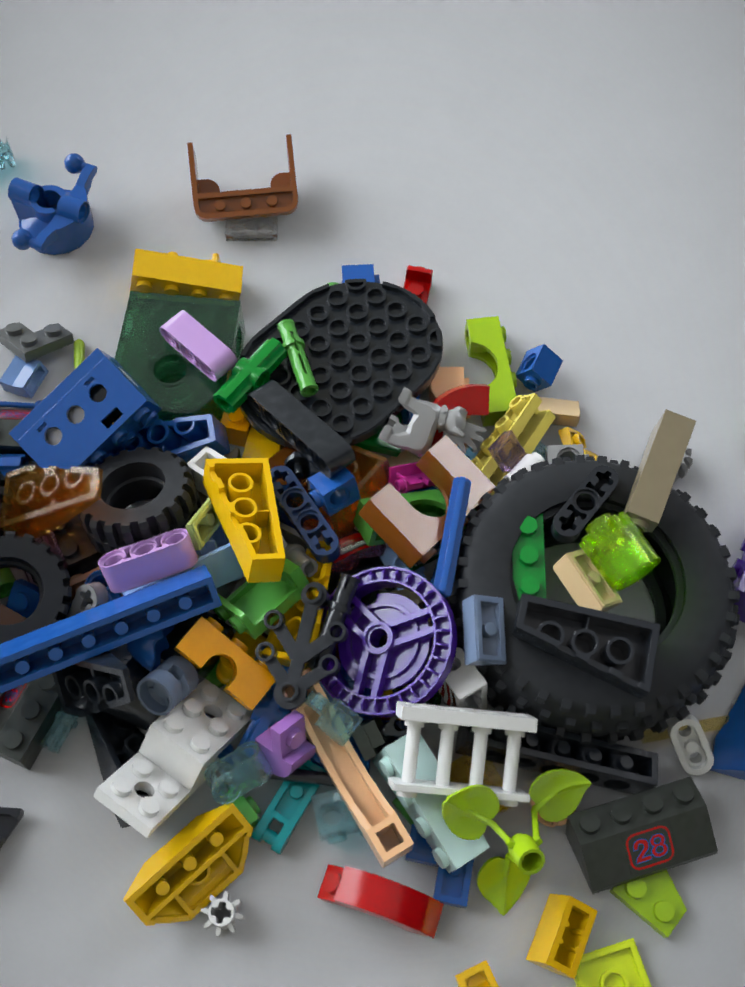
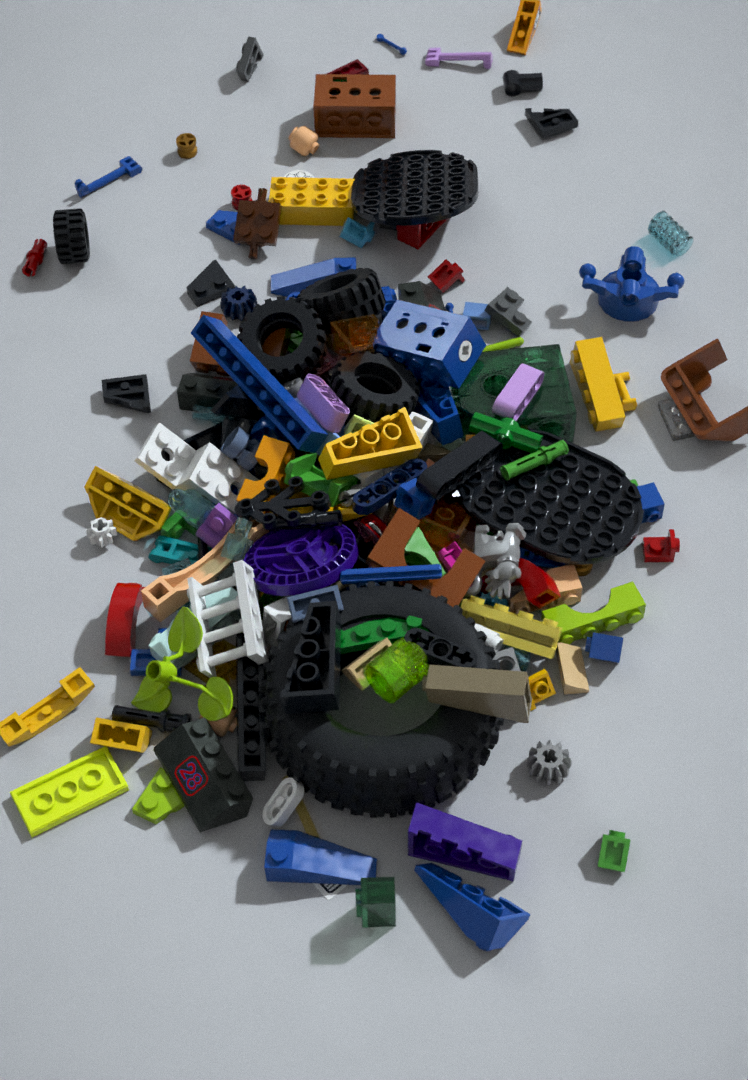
camera: 80 degrees right, 10 degrees down
tile [488,430,526,472] -> none
none -> black pin [112,705,192,733]

